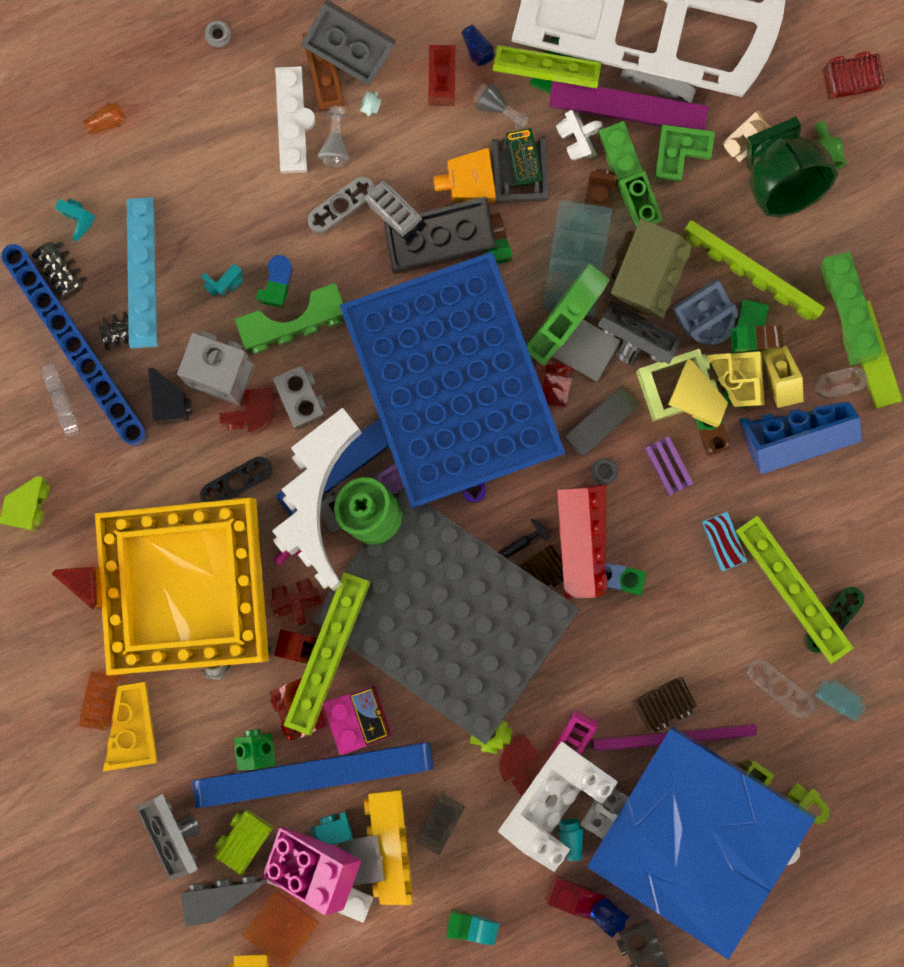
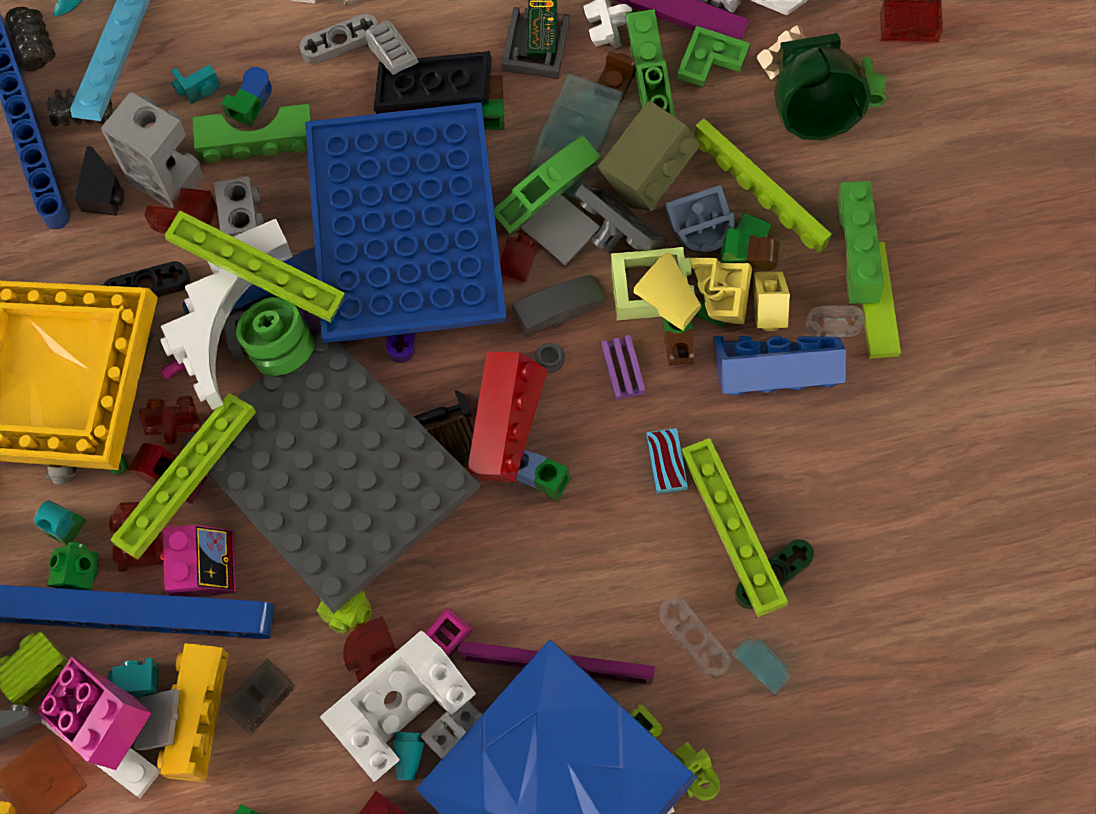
camera: 20 degrees right, 15 degrees down
light orange torso [433,148,496,204] -> none
dark brown brick [632,676,697,733] -> none
none -> teal leg [34,500,86,546]
none -> lime plate [165,211,345,323]

